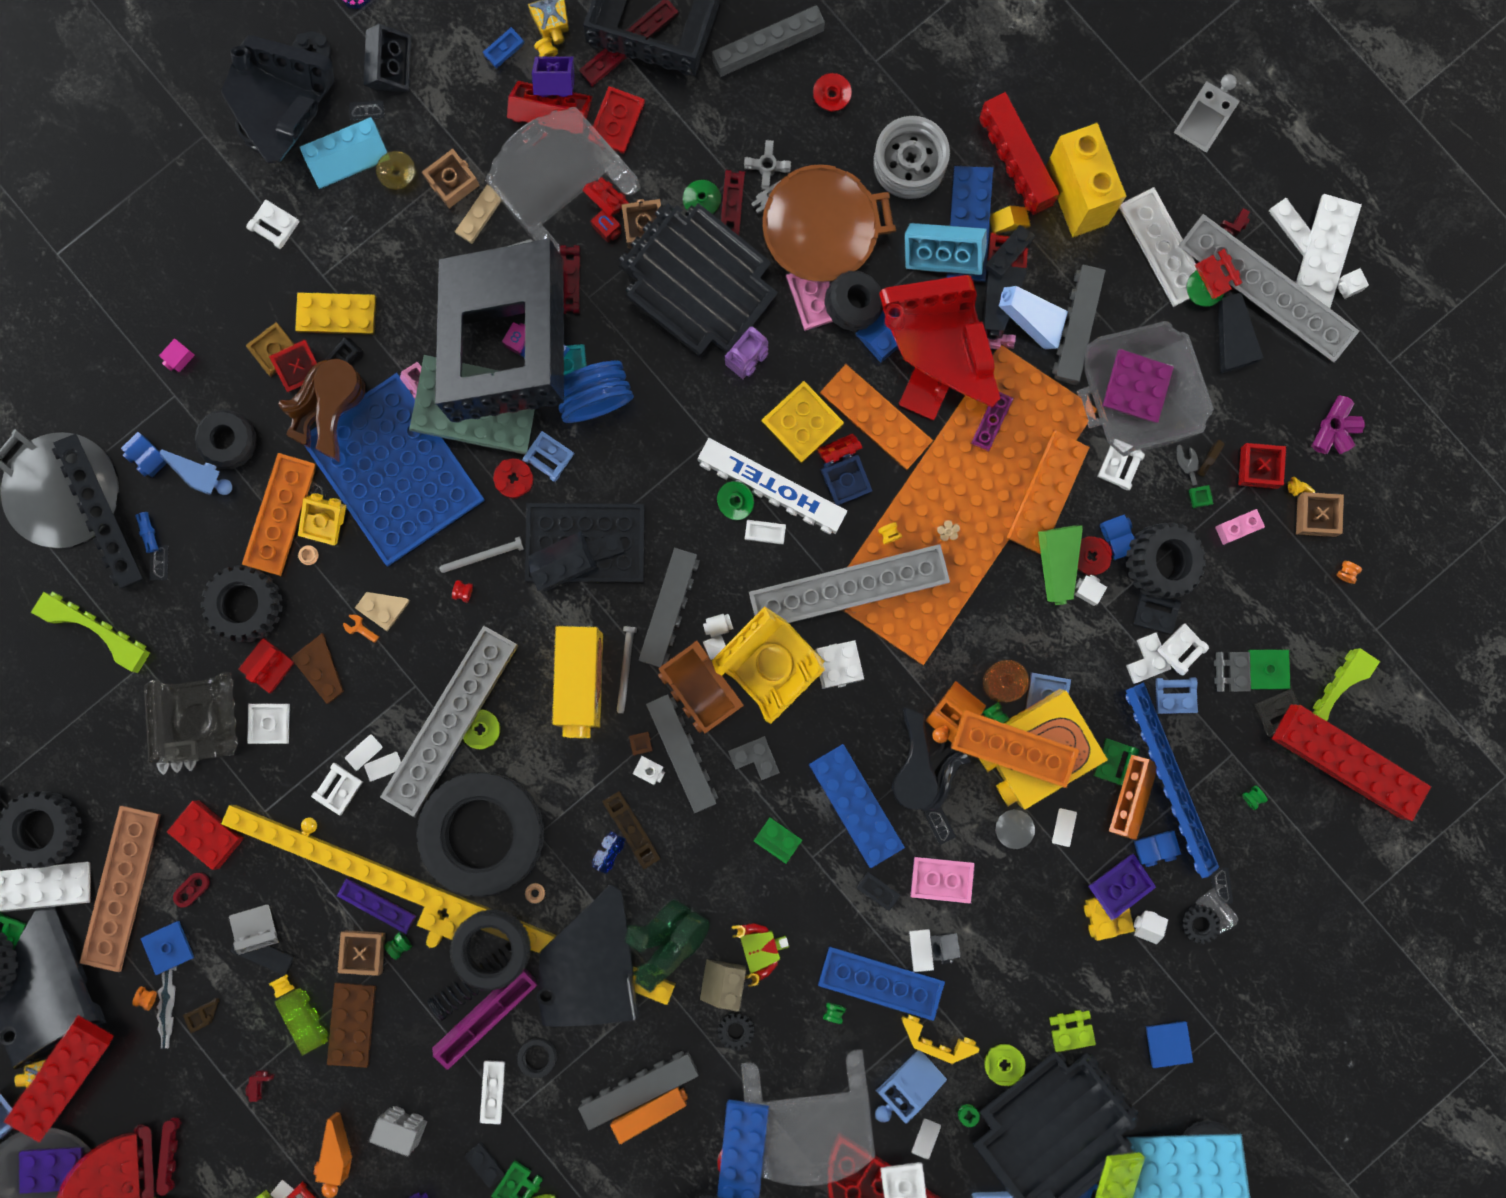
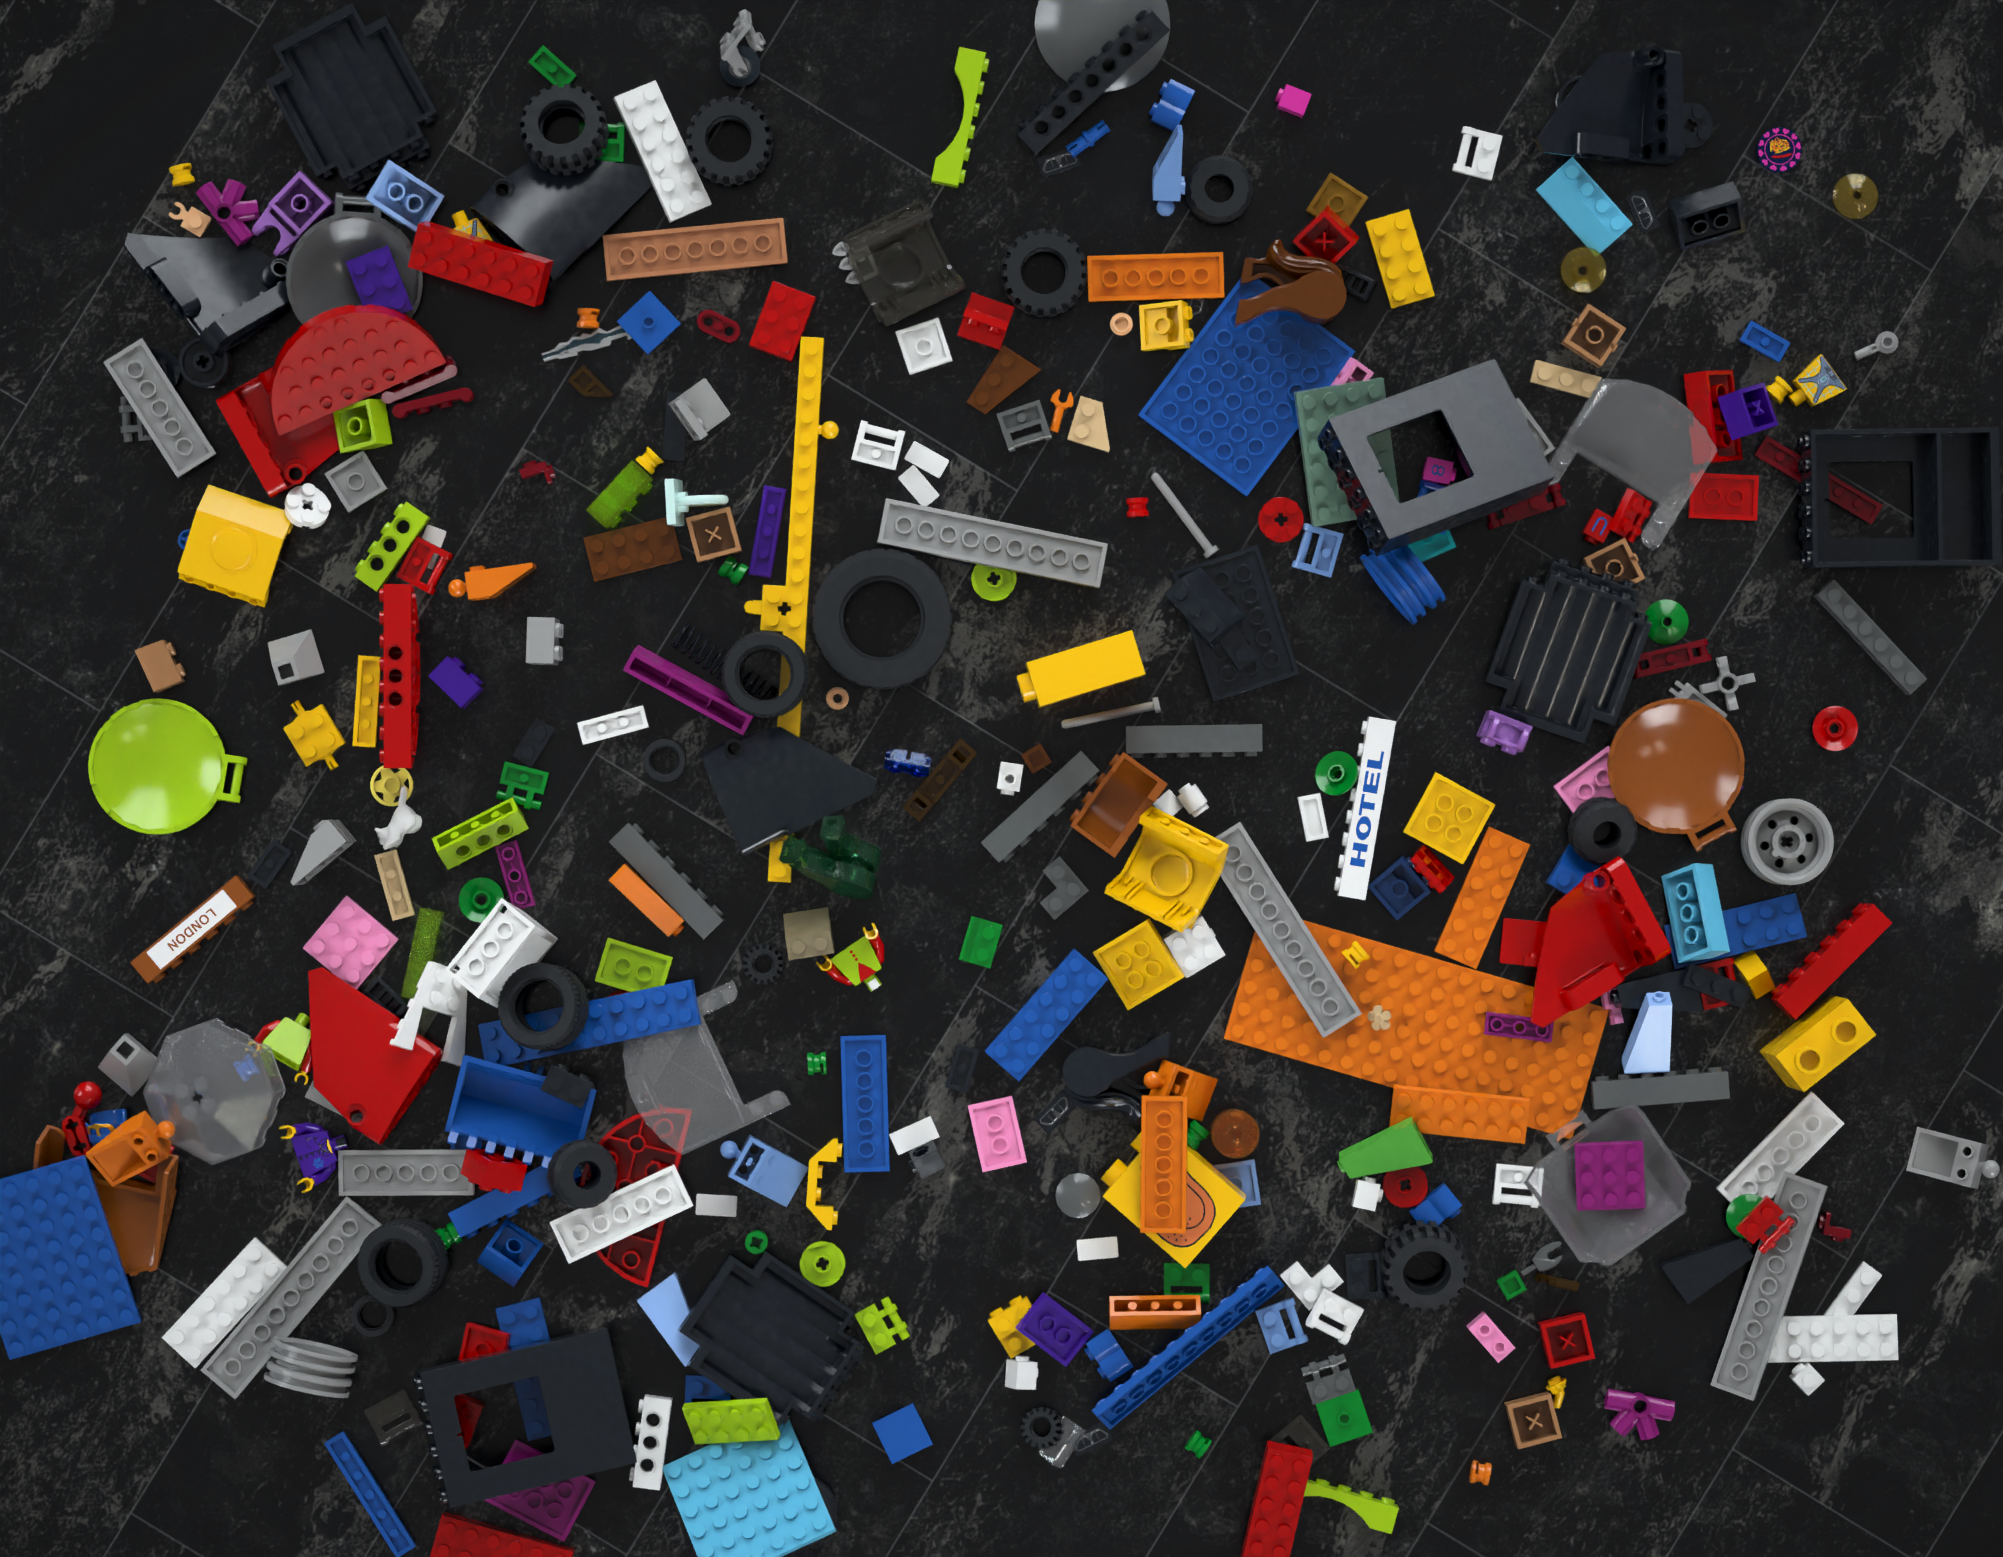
camera: 75 degrees right, 5 degrees up
none -> lime plate [595,937,673,992]
none -> light aqua tile [665,478,729,527]
none -> dark grey plate [996,400,1052,453]
none -> yellow plate [1093,918,1185,1010]

